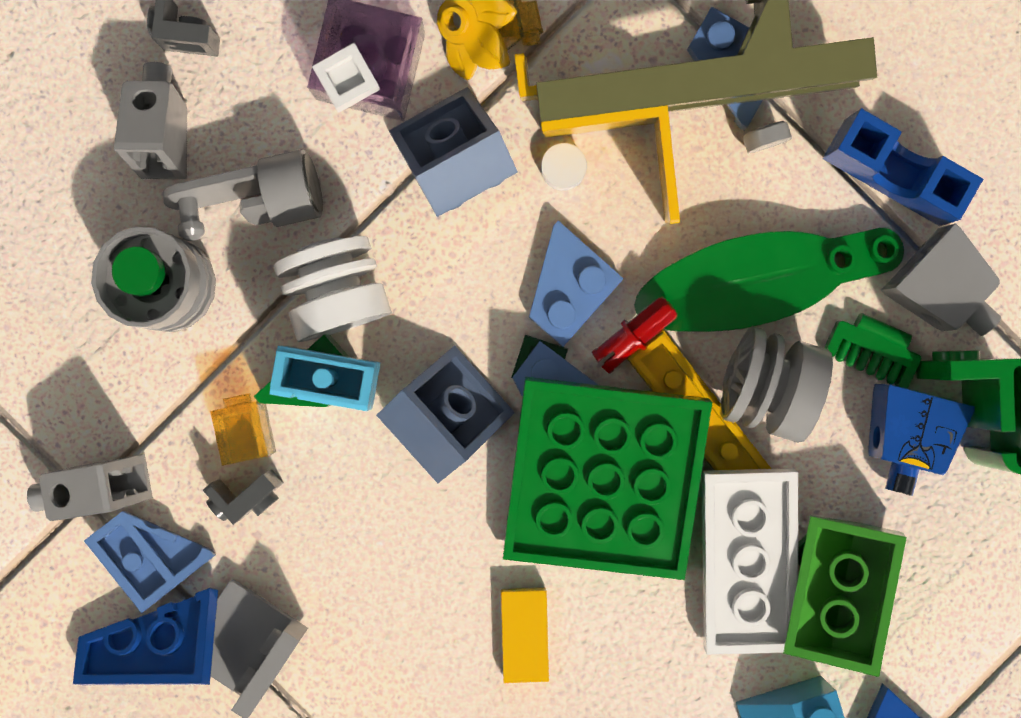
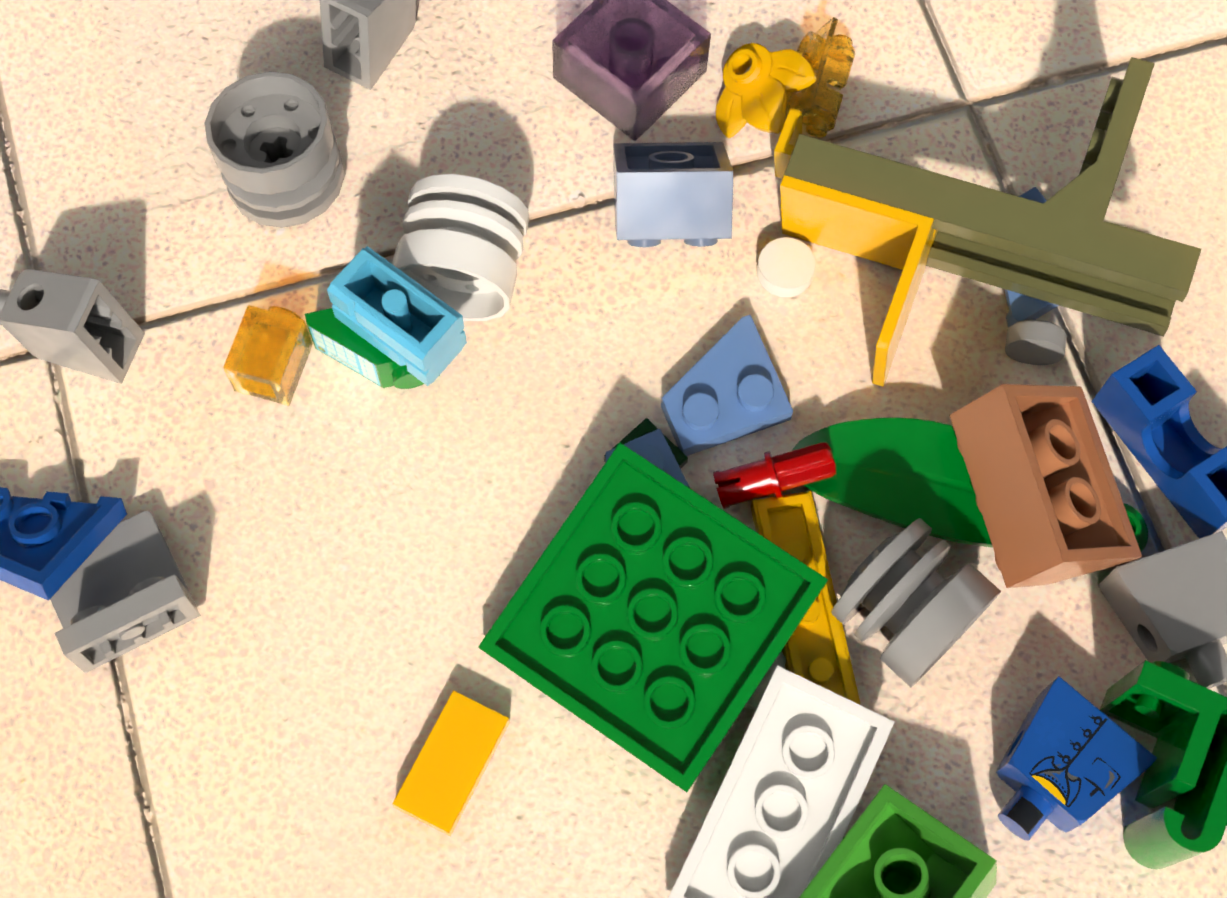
camera: 25 degrees right, 20 degrees down
medium blue wing [84,511,216,613] -> none
green tile [112,246,165,296] -> none
light grey piece [163,149,323,241] -> none
dark grey bracket [203,470,284,525] -> none
white plate [312,43,380,113] -> none
sand blue slope [376,345,515,484] -> none
green piece [824,313,922,389] -> none
none -> nougat slope [949,384,1142,588]

